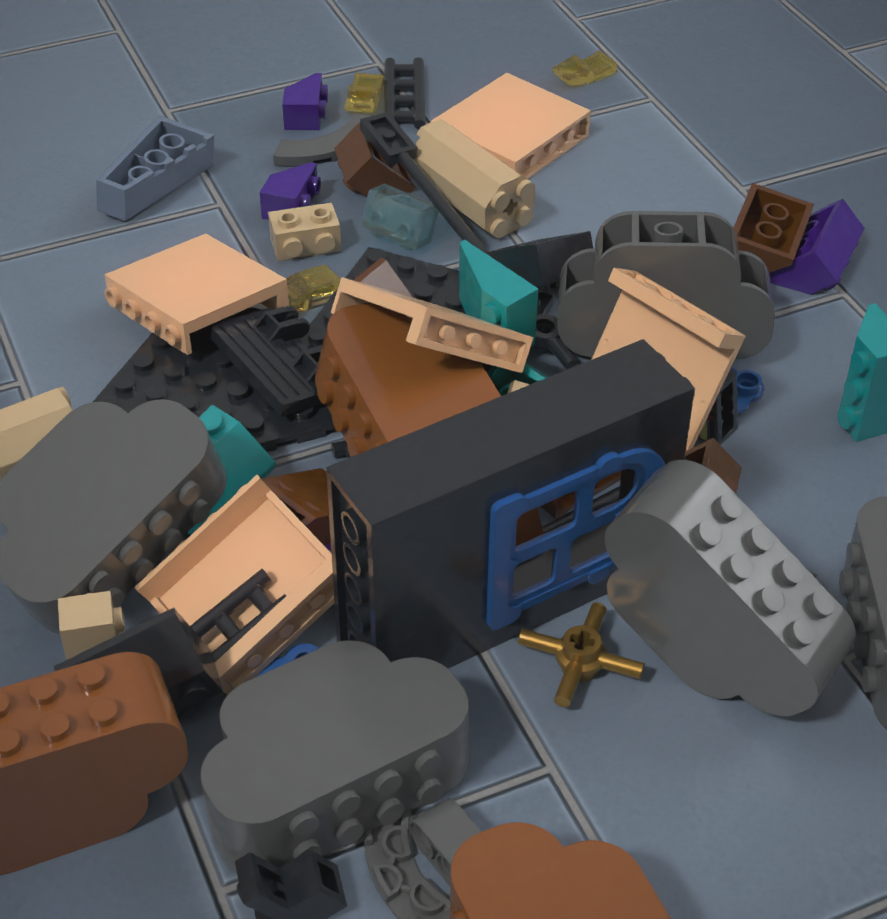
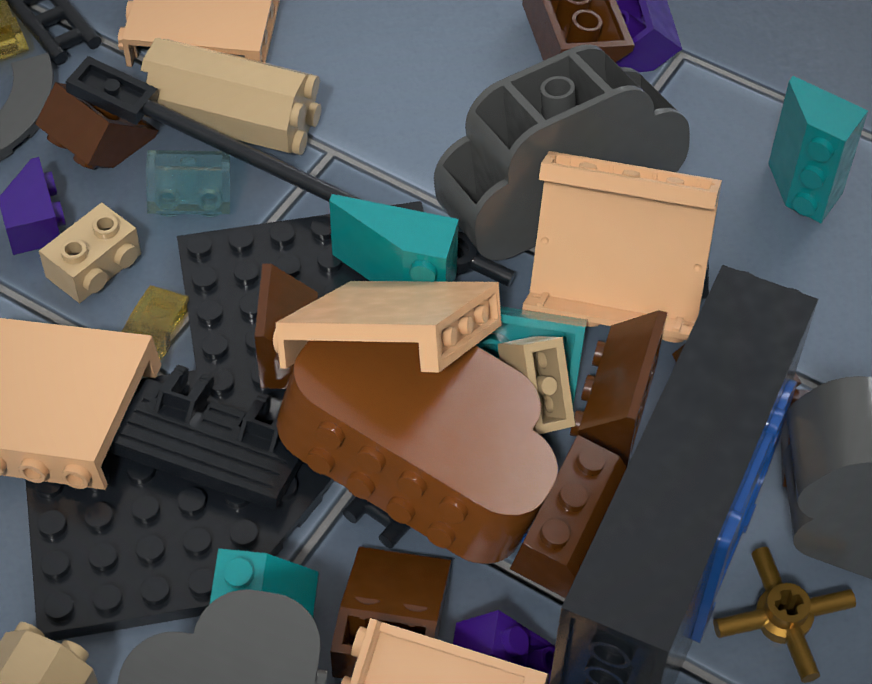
camera: 35 degrees left, 10 degrees up
black slope [484,231,593,293] -> none

